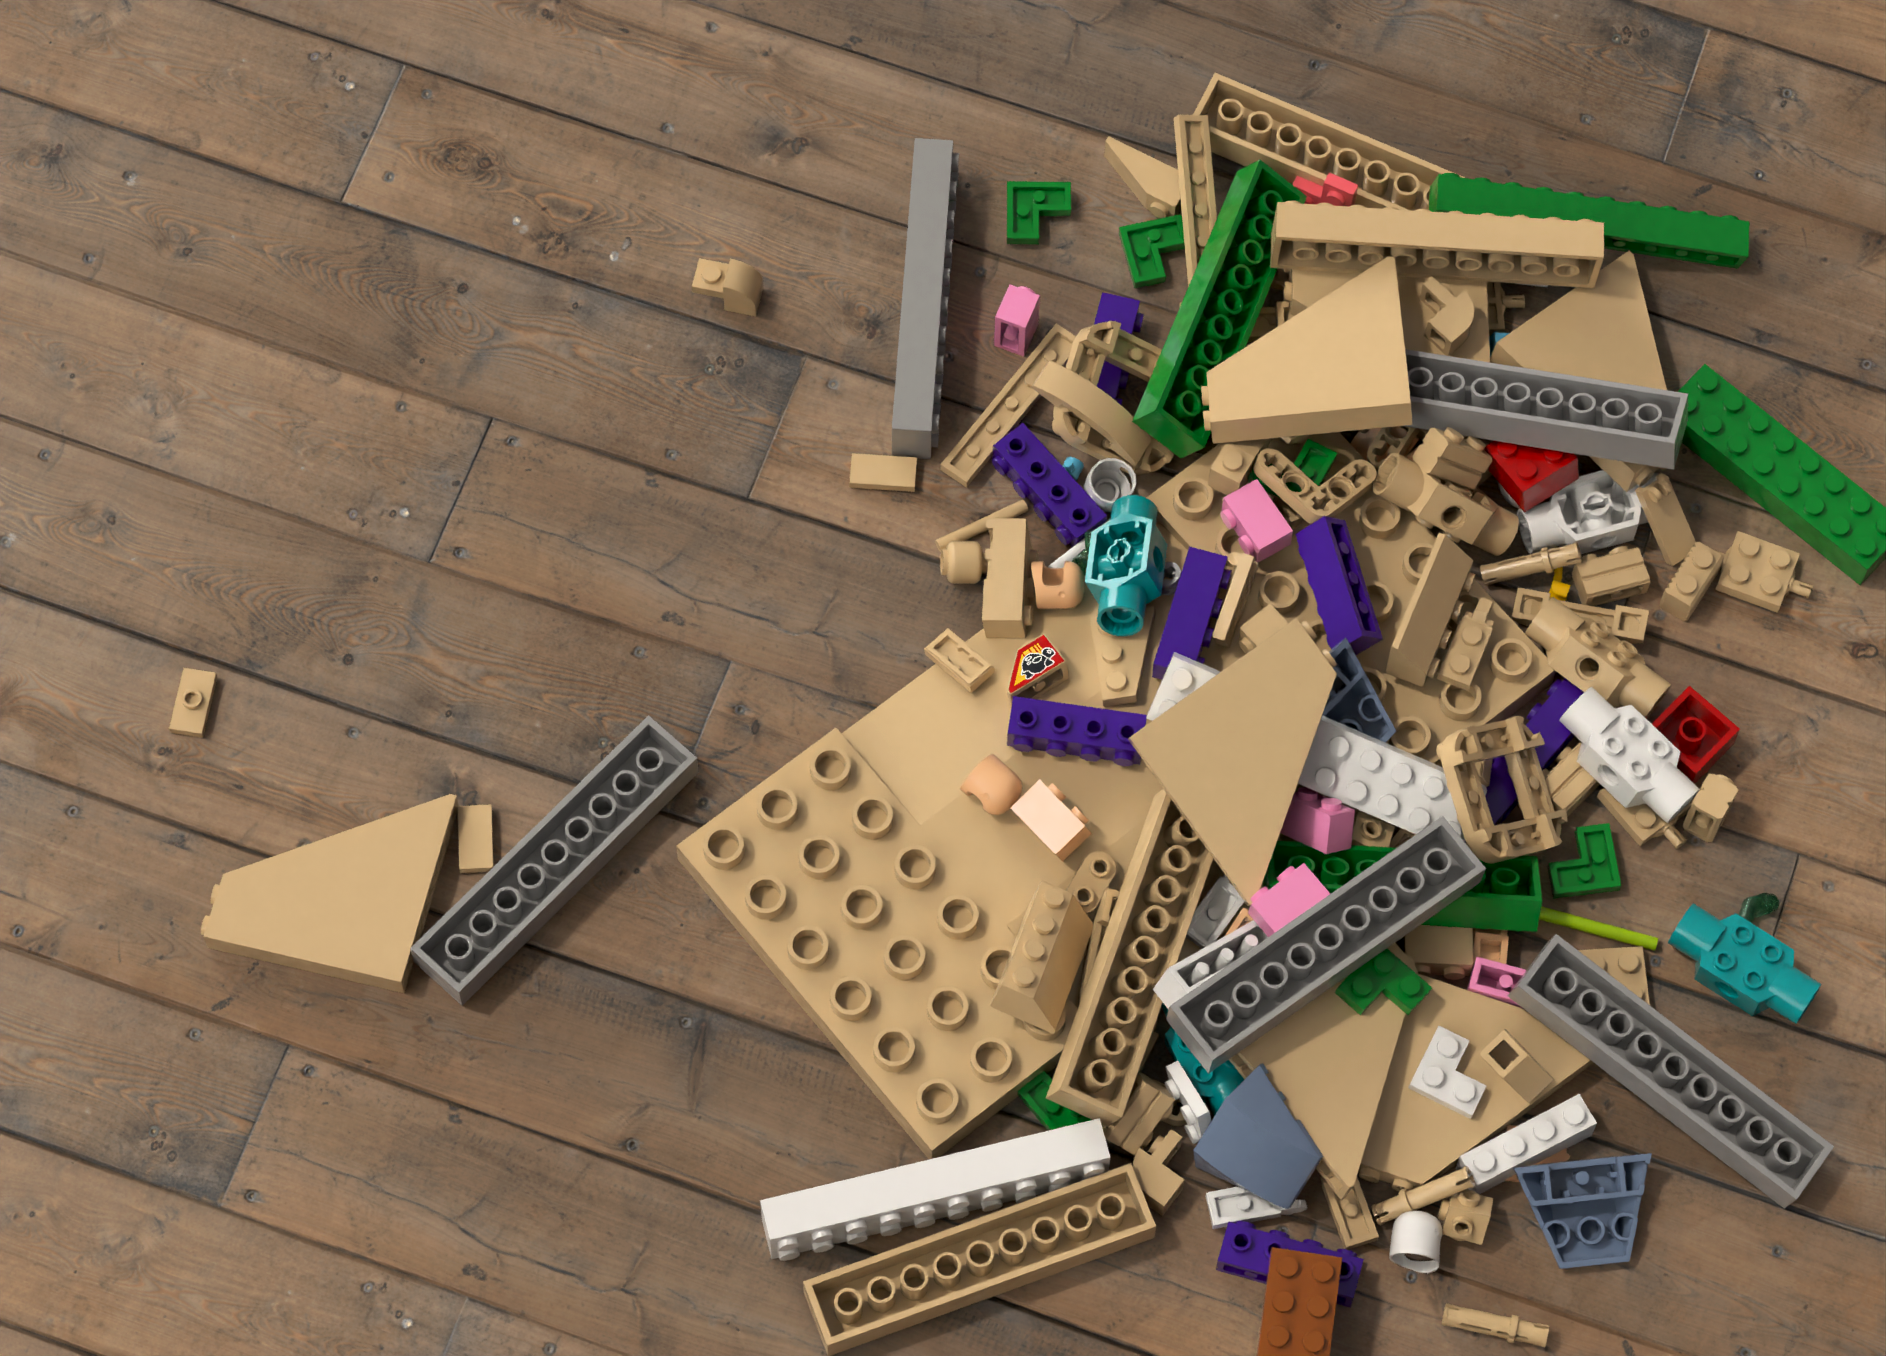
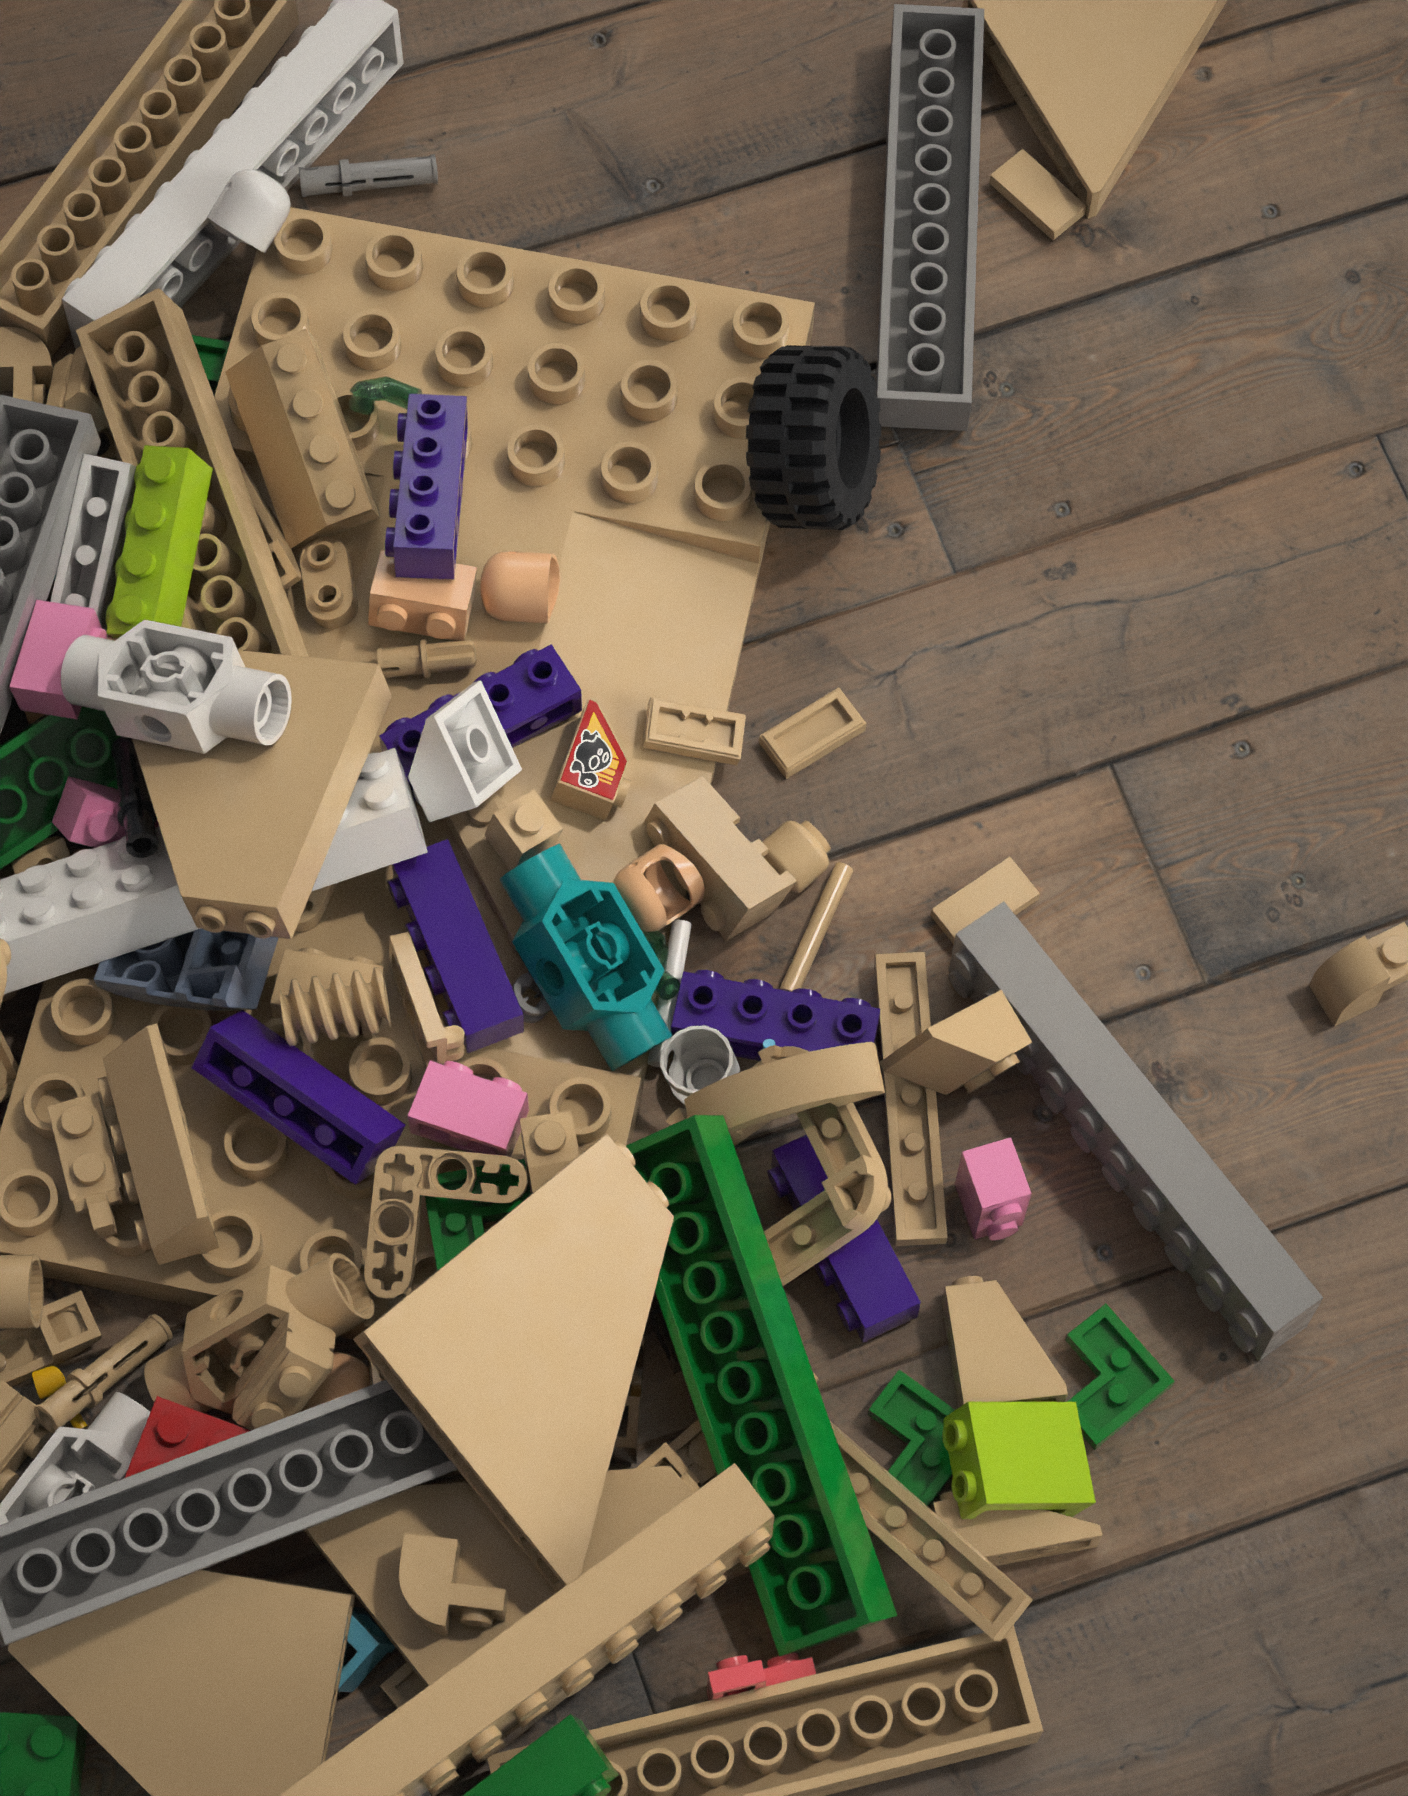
camera: 140 degrees right, 0 degrees up
none -> white brick [61,620,292,754]
none -> lime brick [106,445,213,638]
none -> black pin [111,736,159,858]
none -> white helmet [206,169,291,253]
none -> tan piece [280,967,391,1046]
none -> light grey pin [299,154,438,197]
none -> clear green arm [348,376,422,415]
none -> tan axle [377,639,477,679]
none -> brick [385,394,468,580]
none -> white slope [408,680,522,822]
none -> tan brick [484,789,563,870]
none -> black tyre [746,345,881,530]
none -> tan tile [759,687,867,779]
none -> tan slope [879,990,1033,1095]
none -> tan slope [942,1276,1068,1408]
none -> lime panel [942,1401,1096,1519]

